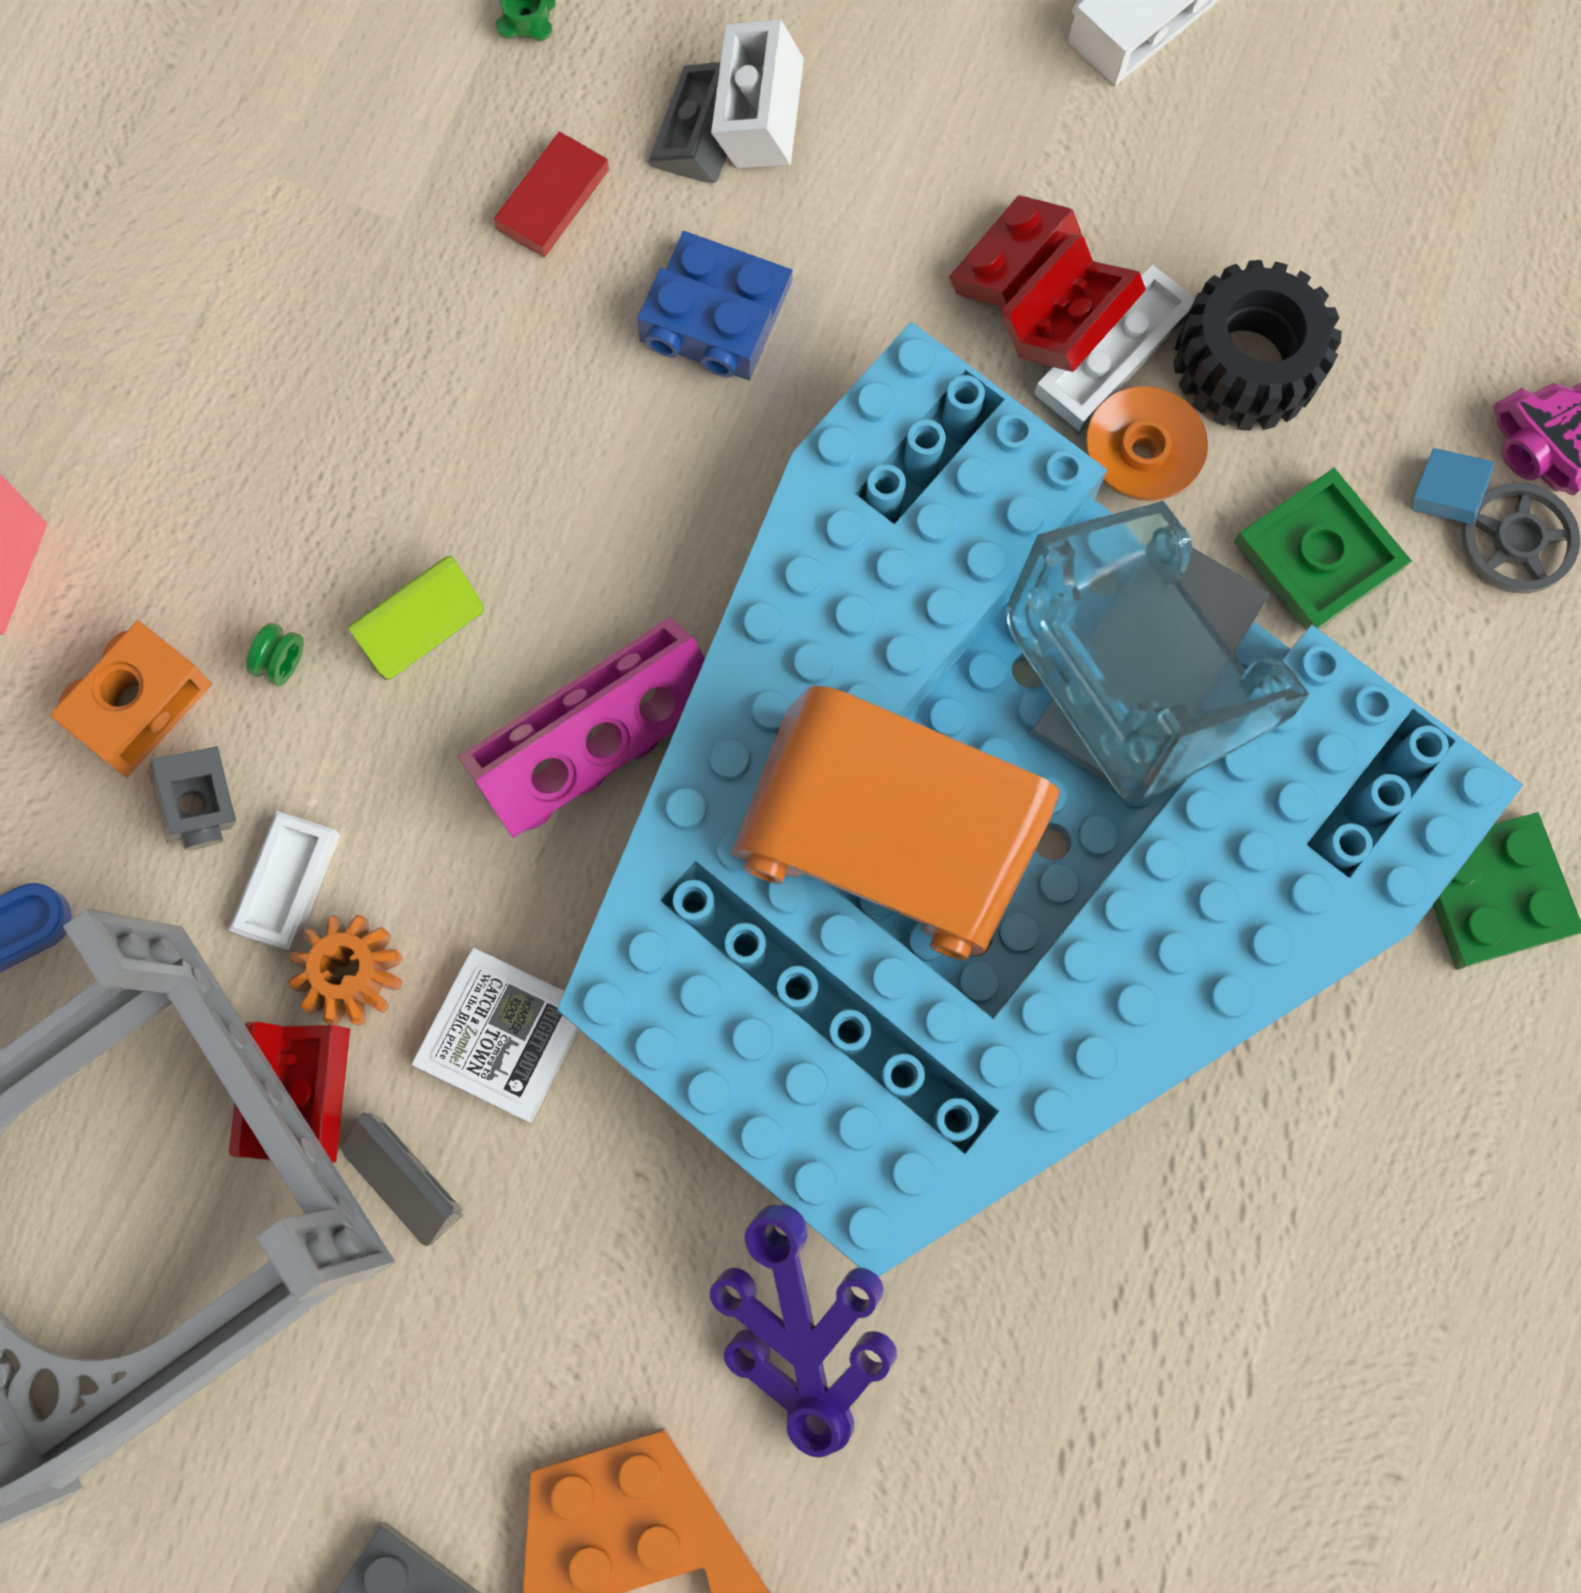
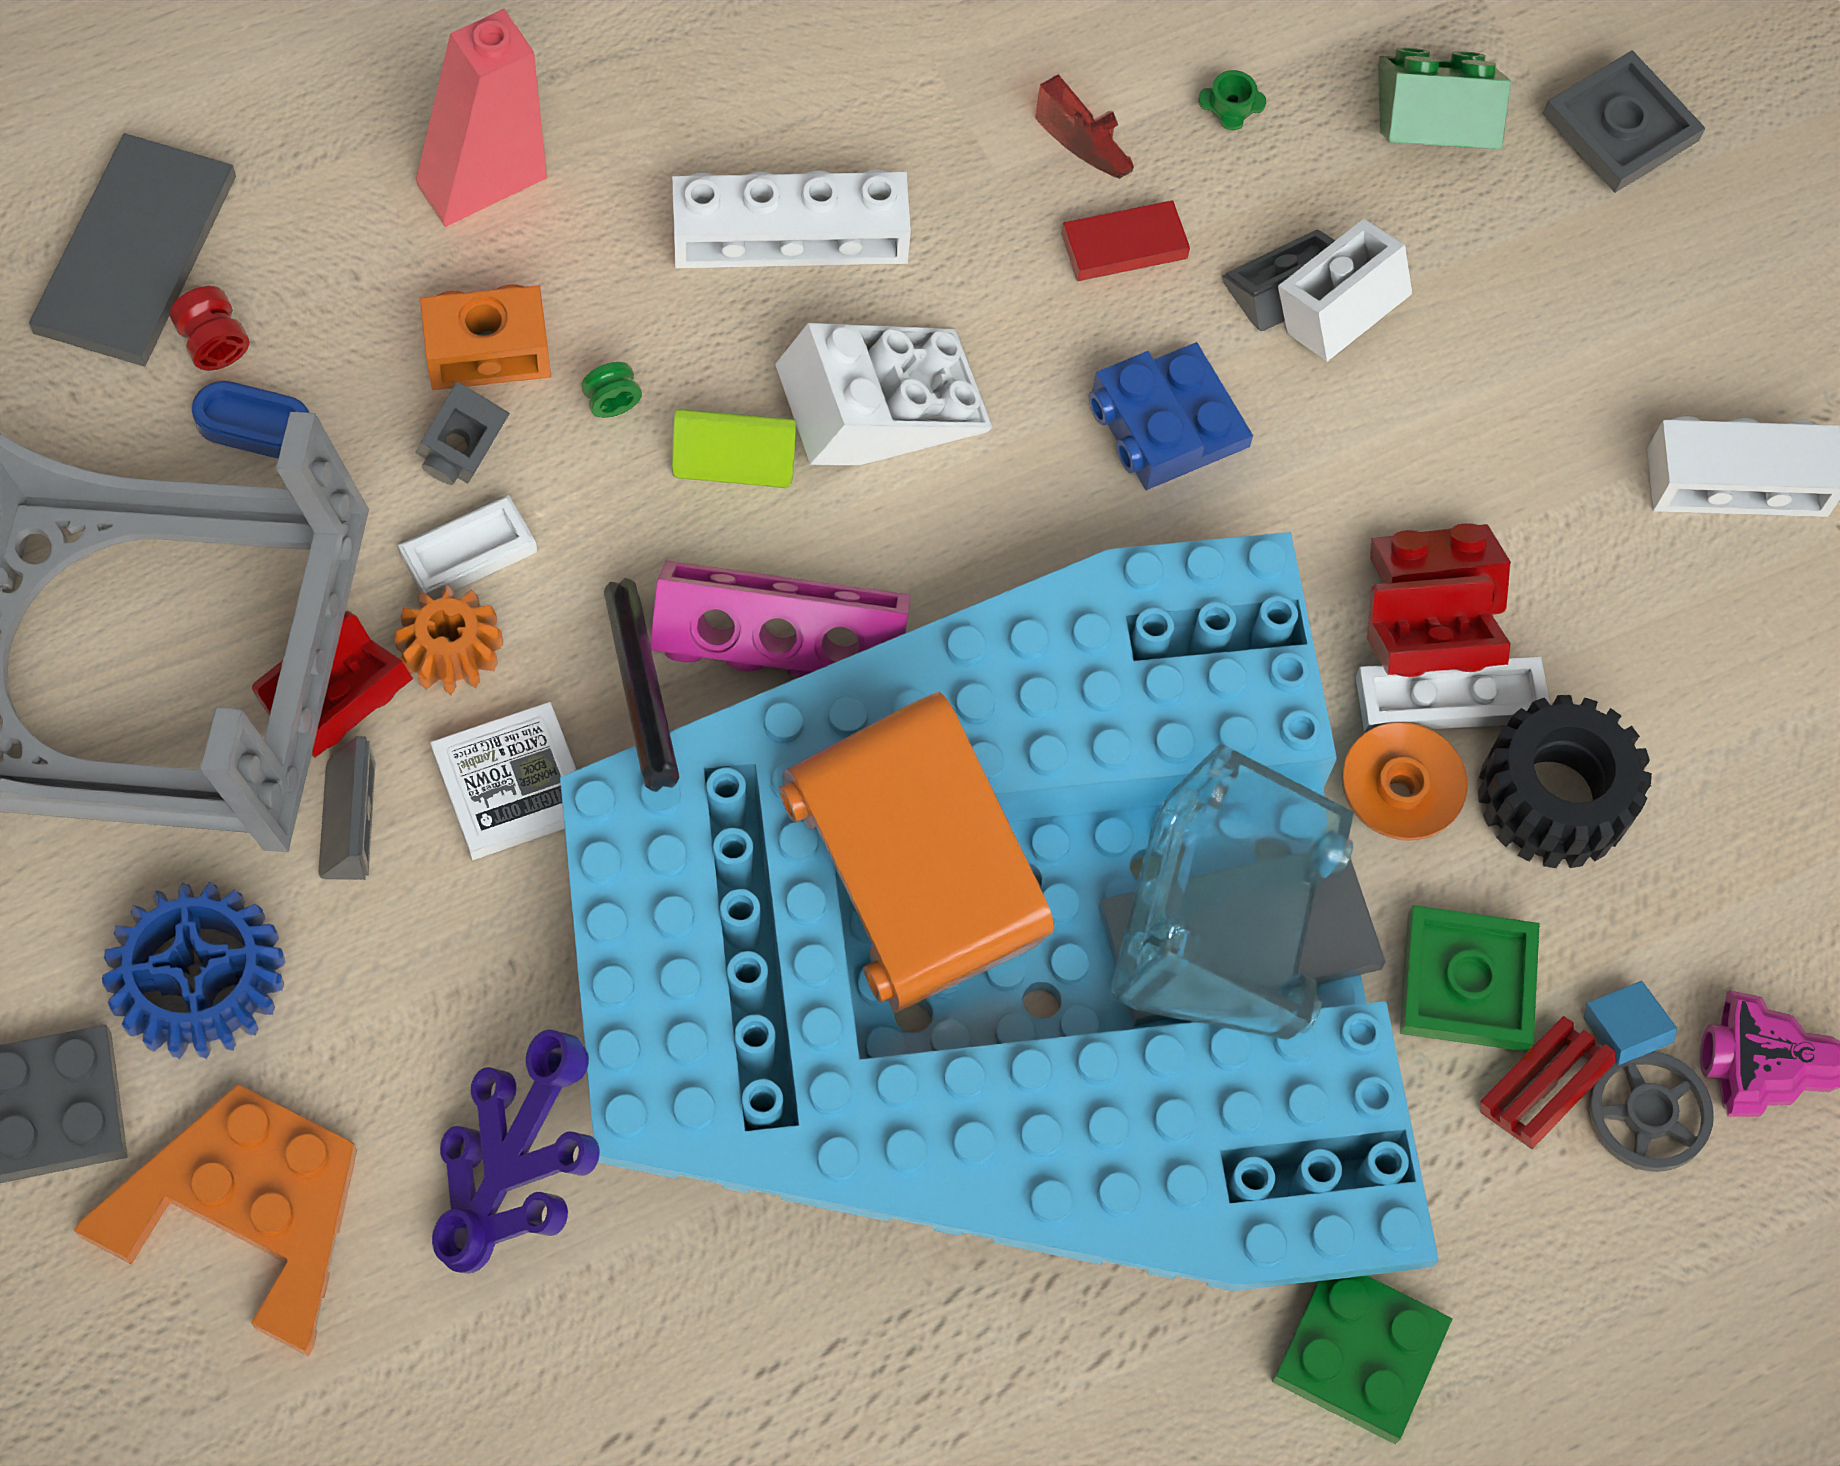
camera: 40 degrees right, 10 degrees down
none -> blue gear [102,882,286,1059]
none -> black axle [604,578,680,792]
none -> white brick [672,169,911,268]
none -> white slope [775,323,992,465]
none -> clear red slope [1035,74,1134,179]
none -> red tile [1480,1016,1616,1149]

